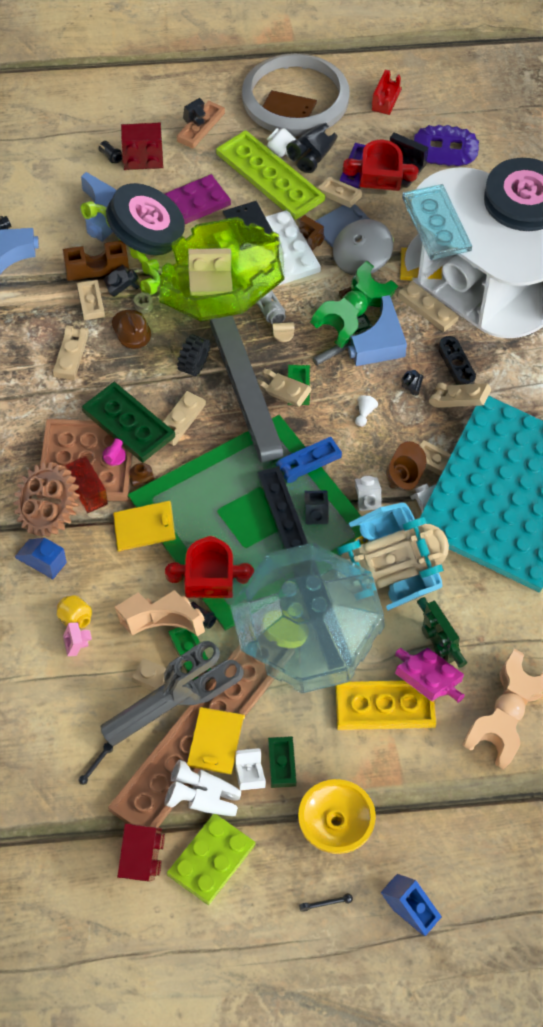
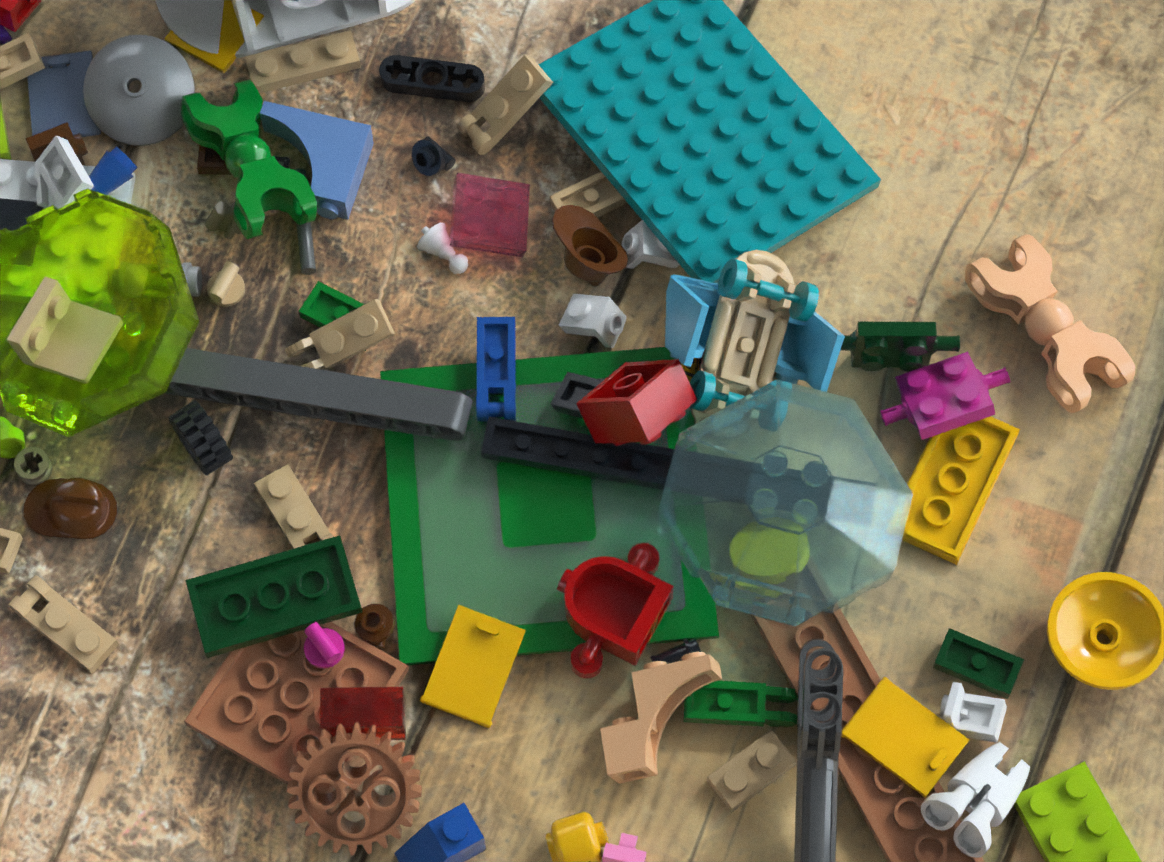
camera: 60 degrees left, 10 degrees up
none -> white wing [35,136,94,239]
none -> blue cone [89,146,138,202]
none -> clear pink plate [450,173,530,257]
none -> red brick [576,359,697,446]

